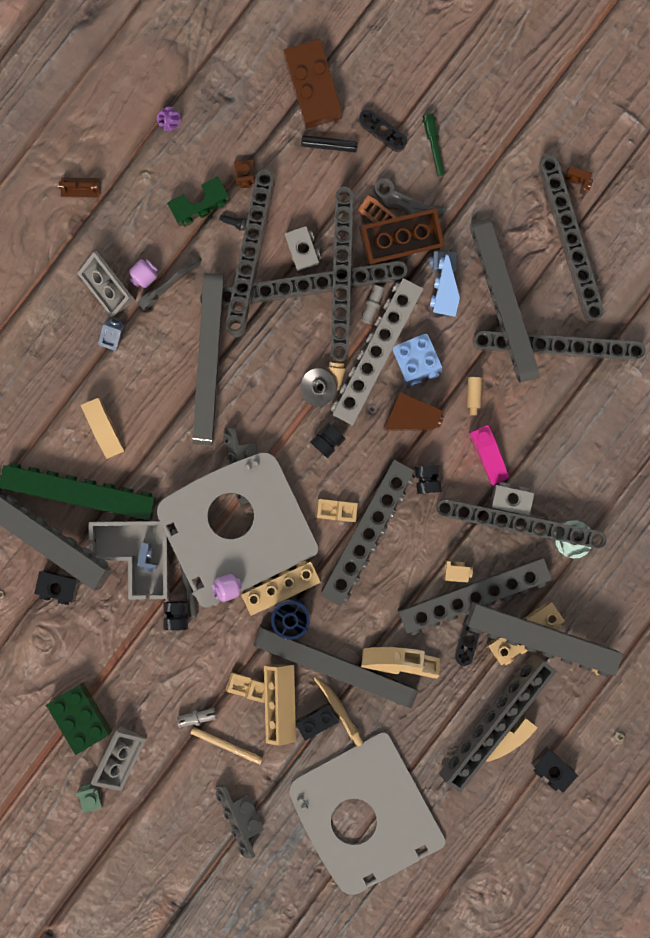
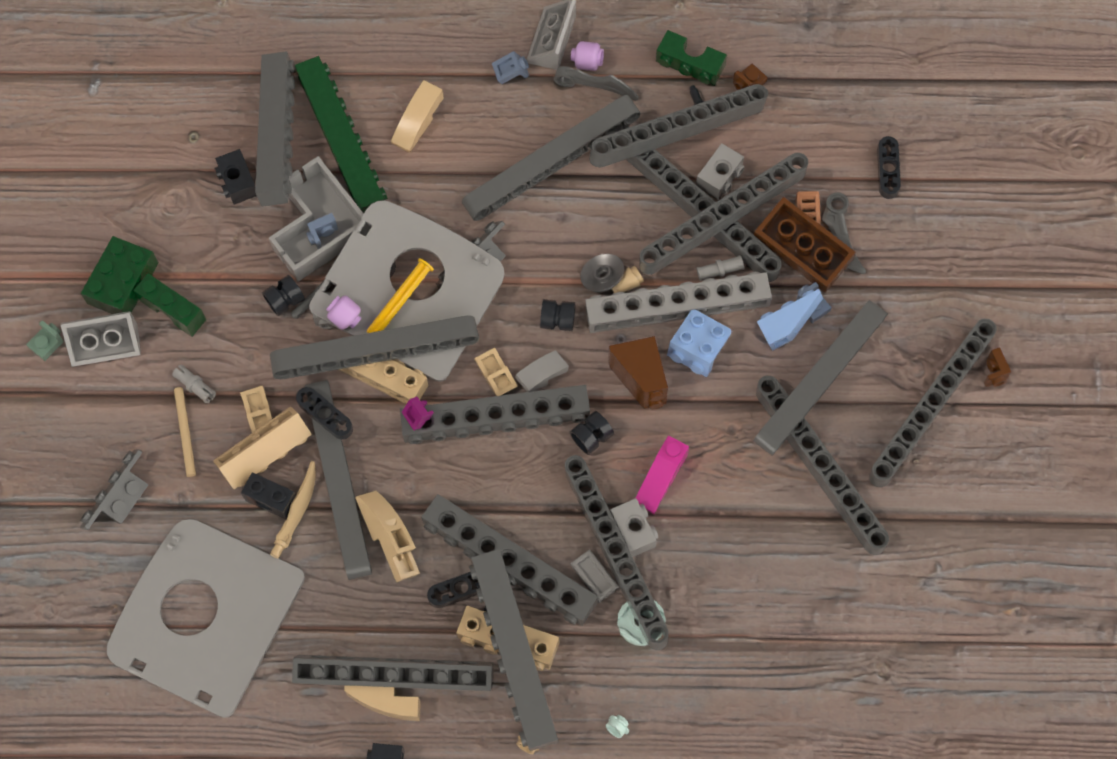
camera: 55 degrees right, 20 degrees down
dark blue cylinder [271,598,310,640] -> none
reddish brown brick [283,39,342,129] -> none
black axle [301,136,358,152] -> none
dark green pin [422,114,445,176] -> none
tan brick [444,560,473,583] -> none
tan cylinder [467,377,482,416] -> none
none -> dark green arch [134,273,206,337]
none -> dark grey beam [269,315,479,380]
none -> black beam [296,387,353,440]
none -> yellow axle [366,258,434,333]
none -> magenta tile [402,397,434,431]
none -> light grey slope [515,350,569,392]
none -> light grey tile [570,549,619,603]
none -> light aqua plate [606,715,629,738]

